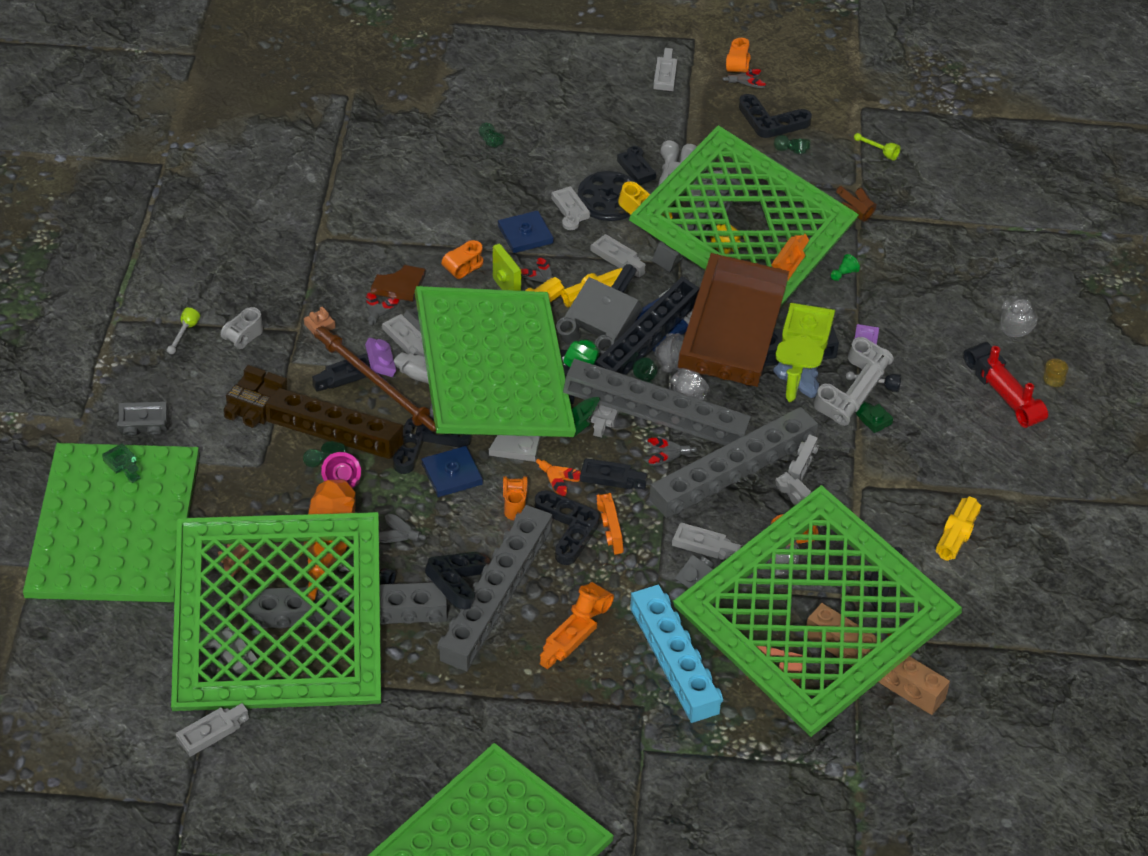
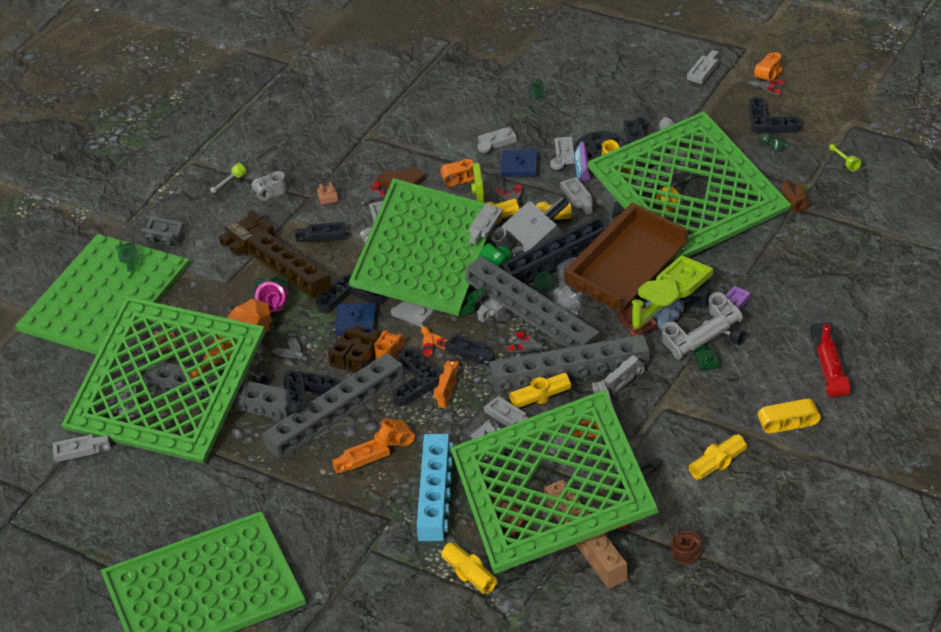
camera: 30 degrees right, 5 degrees down
reddish brown bar [314,326,436,431] -> none
medium lavender plate [365,338,396,377] -> none
orange hinge [771,234,809,281] -> none
green piece [830,254,860,281] -> none
clear helmet [1000,299,1038,338] -> none
clear yellow wheel [1043,359,1069,387] -> none
none -> dark brown hips [328,325,380,373]
none -> yellow piece [441,542,497,594]
none -> light grey hinge [469,203,502,245]
none -> light grey hinge [477,127,517,154]
none -> yellow piece [509,373,571,408]
none -> medium lavender slope [574,141,591,182]
none -> copper piece [616,304,659,336]
none -> copper wheel [671,531,702,564]
none -> yellow beam [757,399,821,434]

